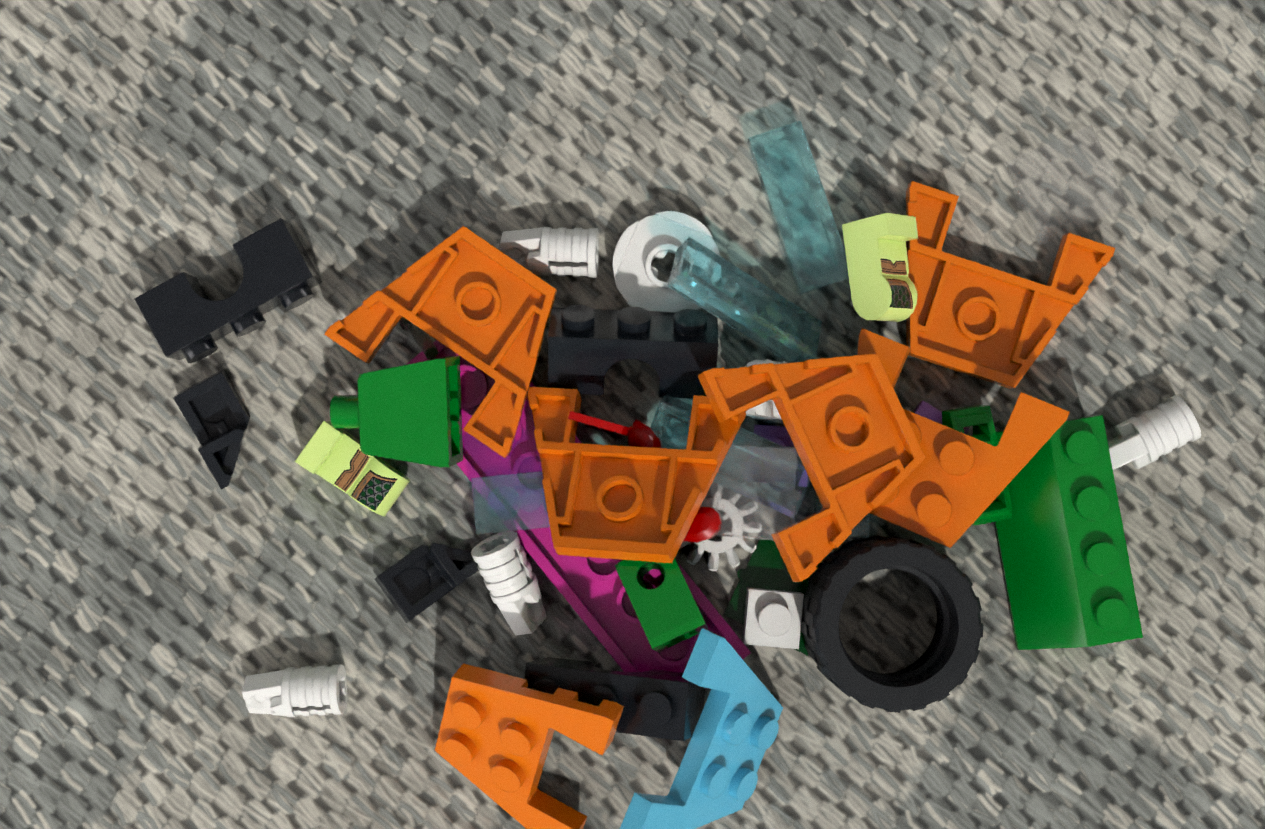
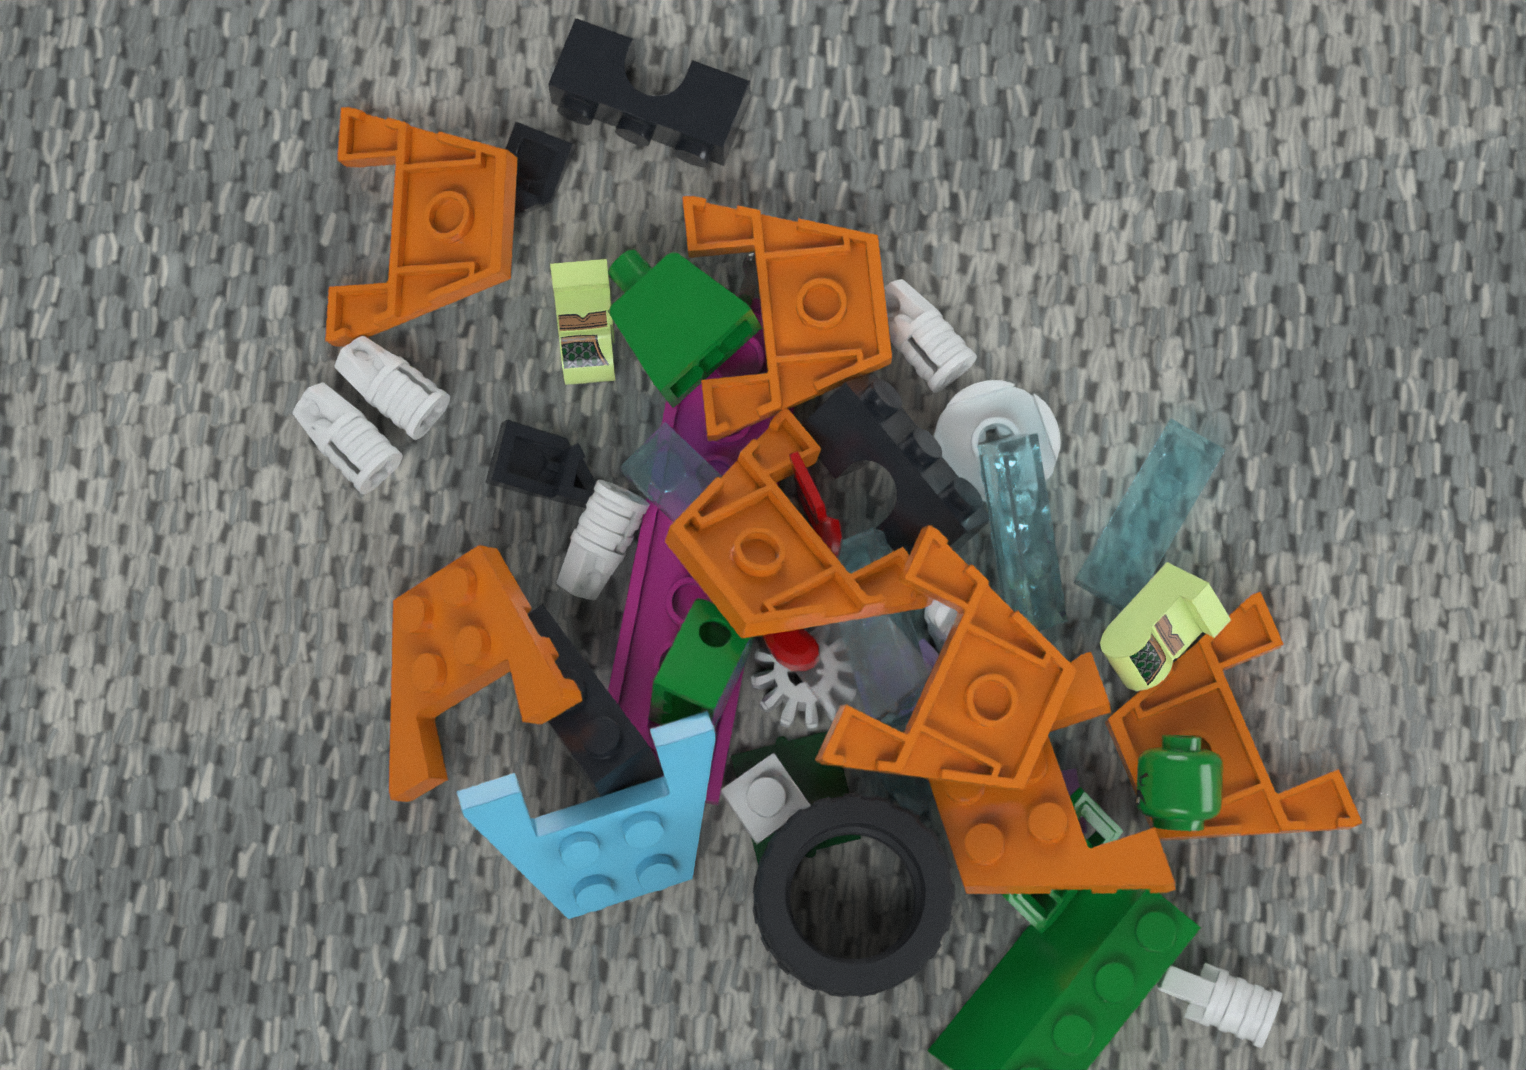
camera: 50 degrees right, 10 degrees down
none -> orange wing [325,107,518,347]
none -> white hinge [334,335,450,440]
none -> green head [1136,735,1224,831]

